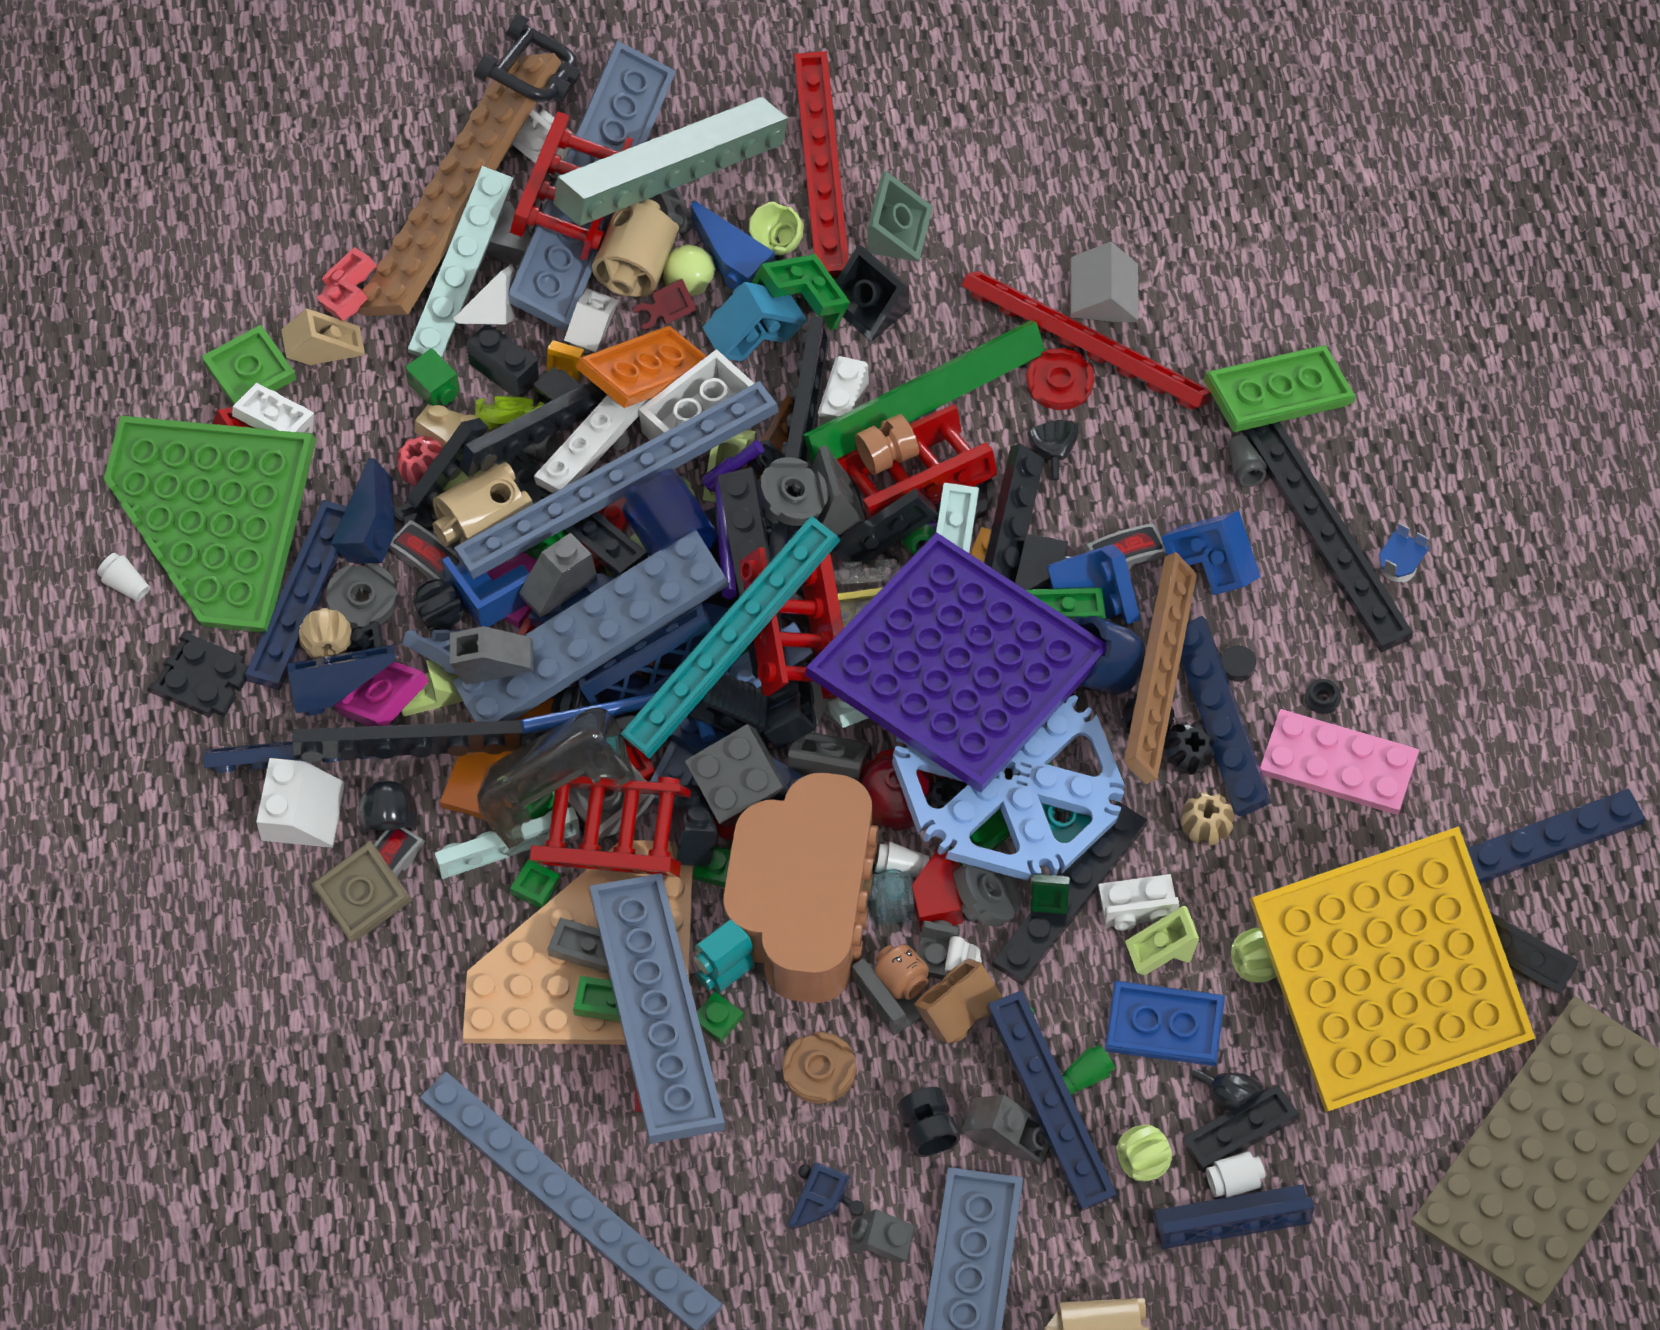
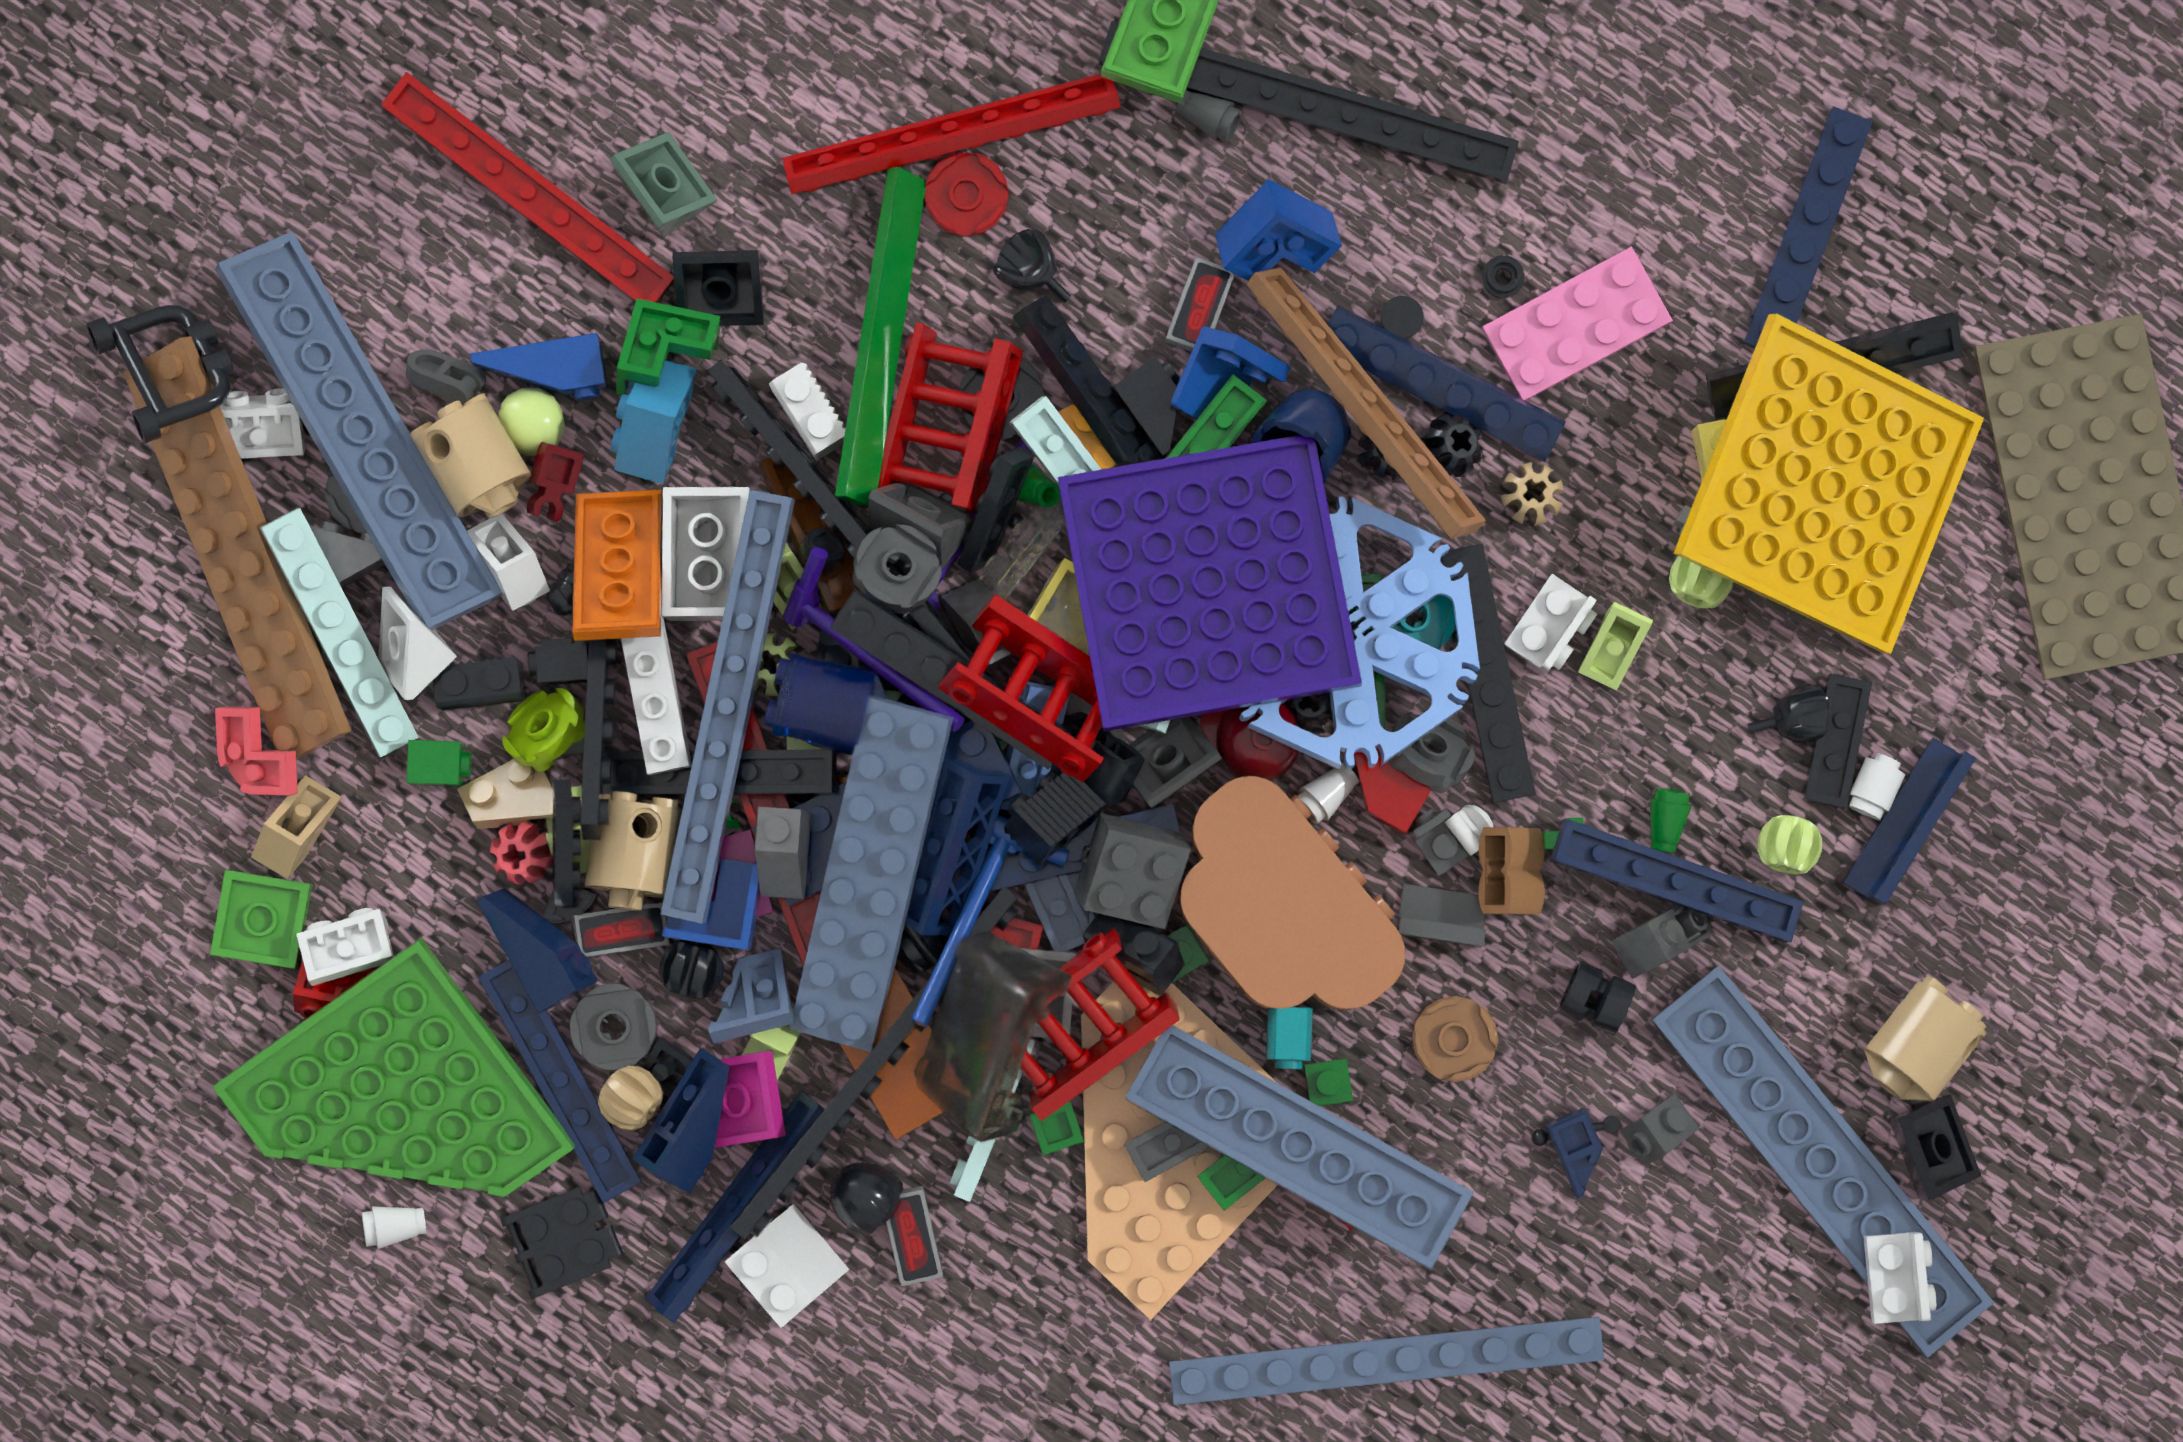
camera: 50 degrees left, 25 degrees up
dark tan tile [312,841,412,943] -> none
flat silver slope [450,626,533,685] -> none
red fence [510,111,633,261] -> none
light orange plate [547,340,585,382] -> none
brick [553,97,788,226] -> none
teal tile [620,516,840,759] -> none
yellowish green hair [749,202,804,255] -> none
nougat wheel [854,414,919,475] -> none
clear light blue brick [874,869,914,925] -> none
nougat head [874,944,929,1000] -> none
dark green tile [1030,874,1070,914] -> none
light grey slope [1070,242,1138,322] -> none
blue tile [1105,980,1225,1066] -> none
blue piece [1379,523,1430,582] -> none

